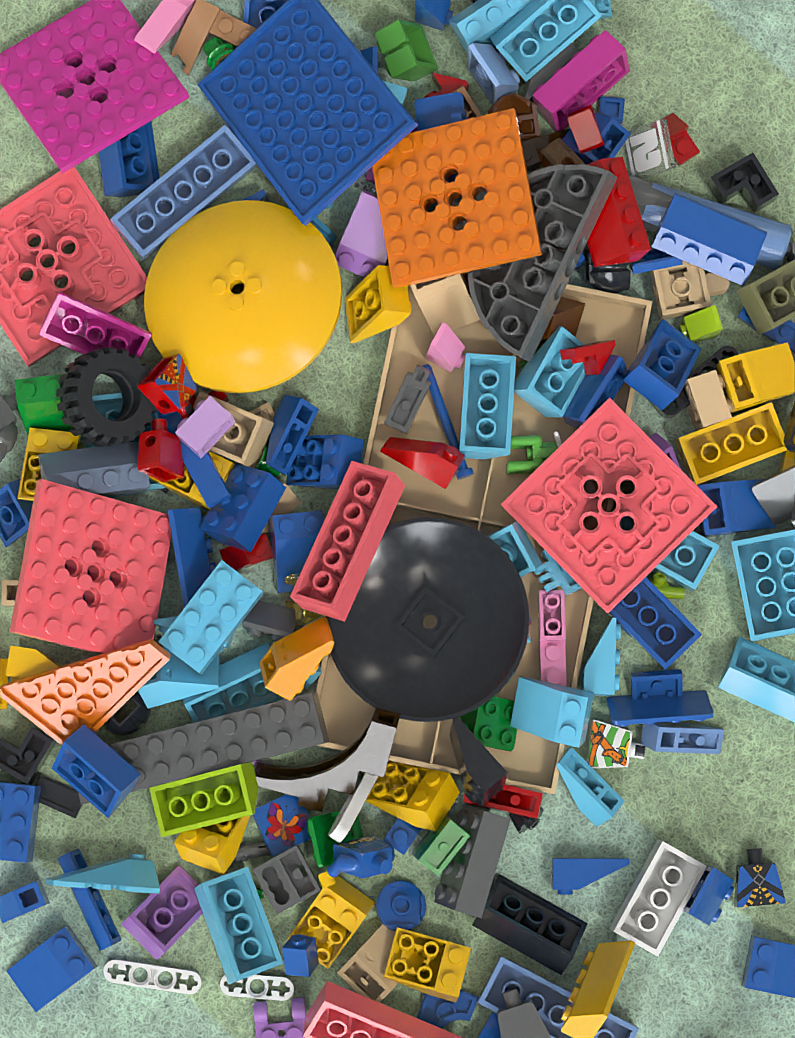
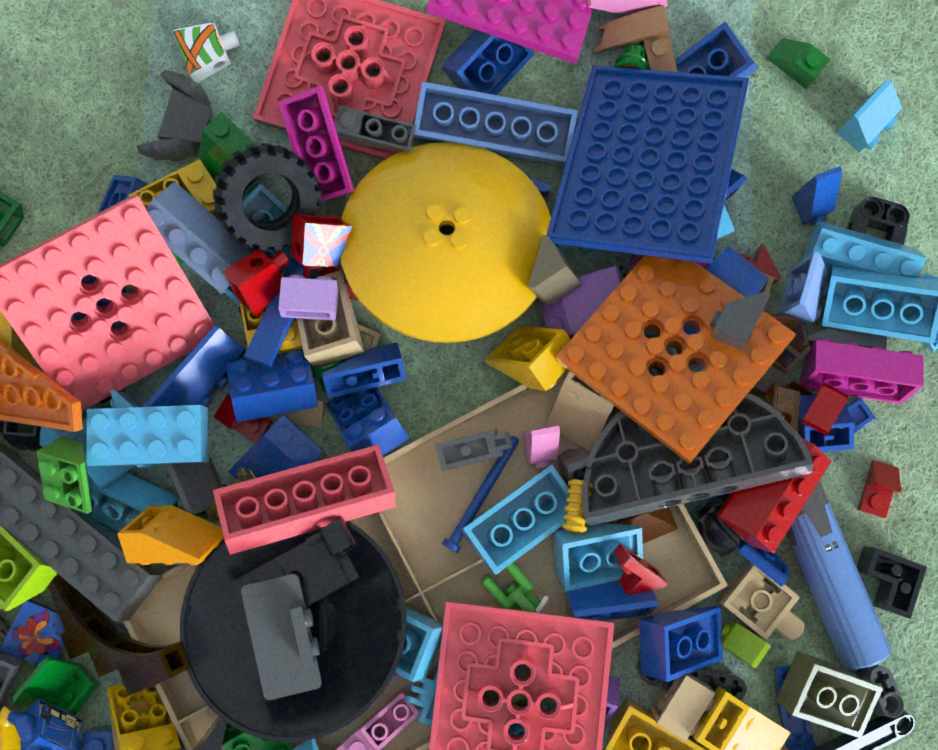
camera: 45 degrees right, 0 degrees up
white beam [328,771,378,843] -> none
bright green piece [375,20,439,82] -> none
red slope [380,437,465,489] -> none
tile [624,119,676,179] -> none
blue slope [652,193,767,286] -> none
none -> bright green slope [36,437,92,514]
none -> black hinge [232,519,360,607]
none -> dark grey bracket [241,573,322,700]
none -> dark grey slope [334,105,416,151]
none -> dark tan slope [528,235,582,306]
none -> dark grey slope [557,447,595,489]
none -> yellow piece [562,479,593,533]
none -> dark grey slope [710,291,771,352]

